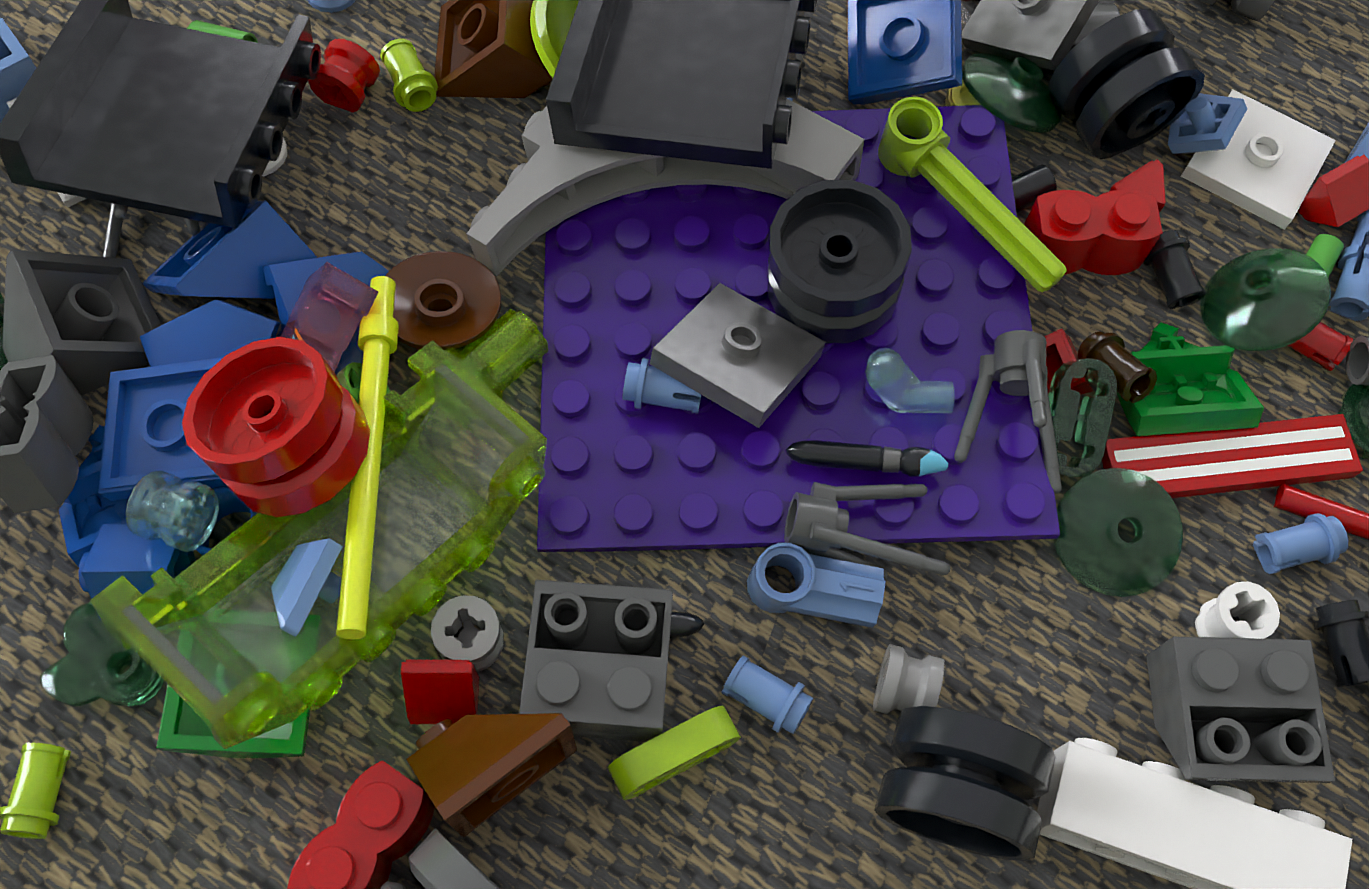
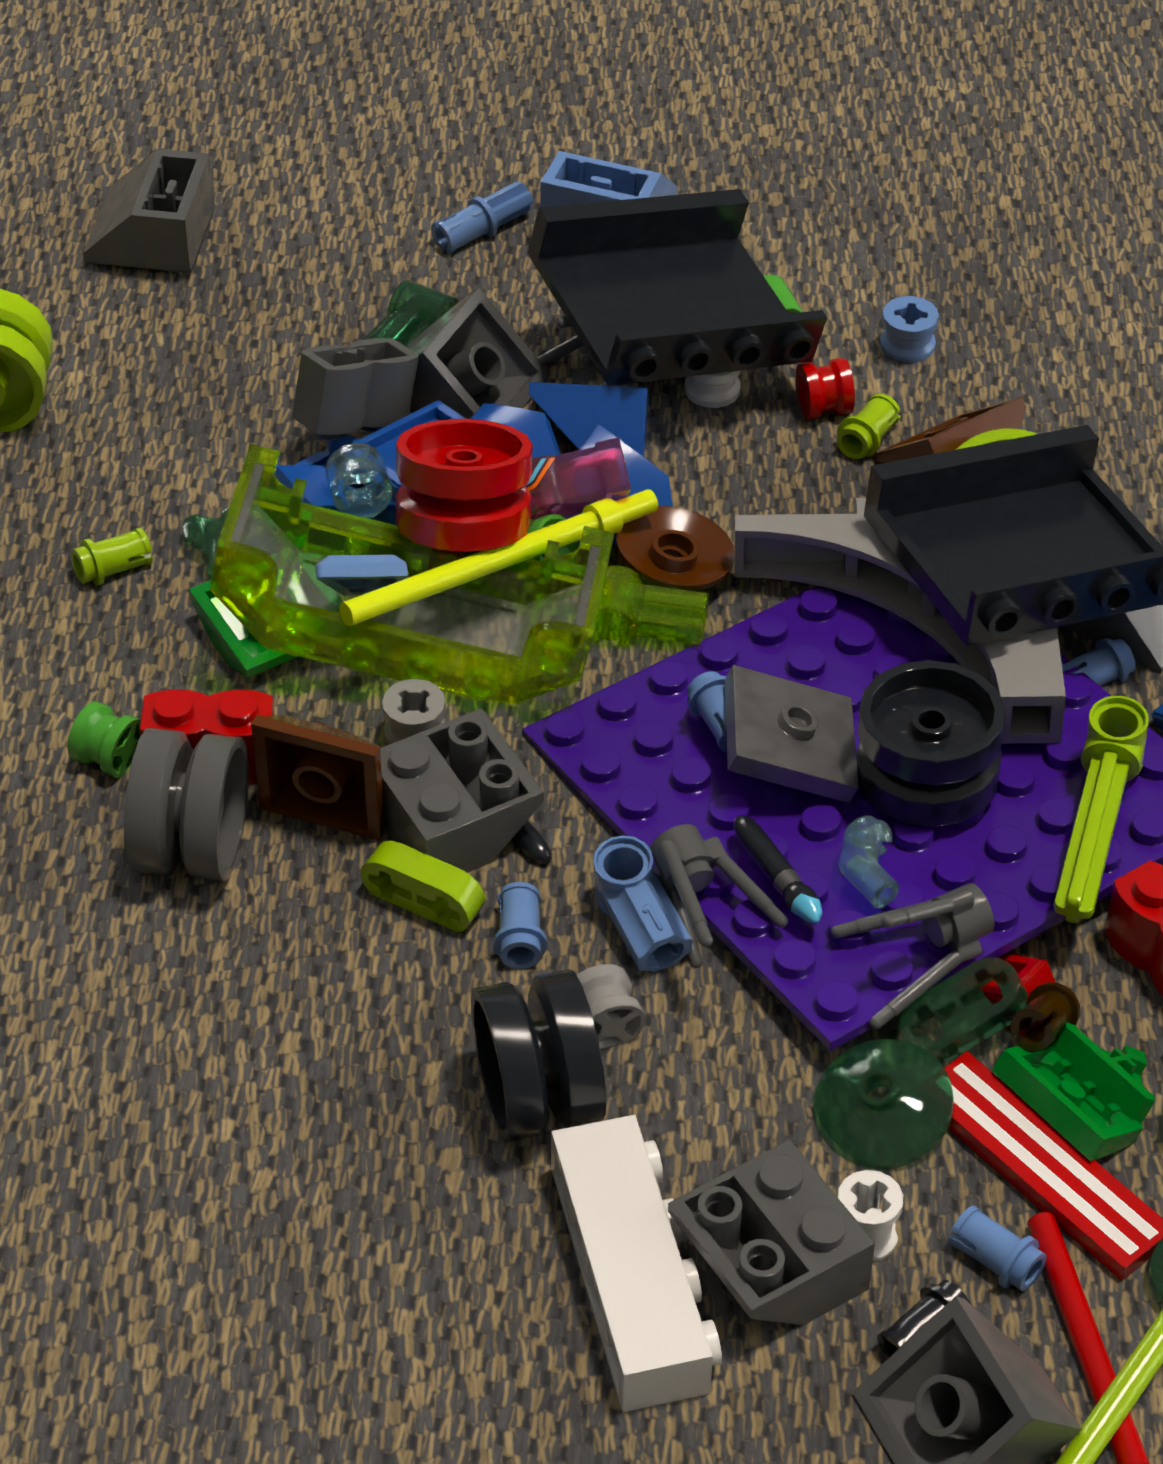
camera: 60 degrees right, 20 degrees down
red slope [401,659,480,724] -> none

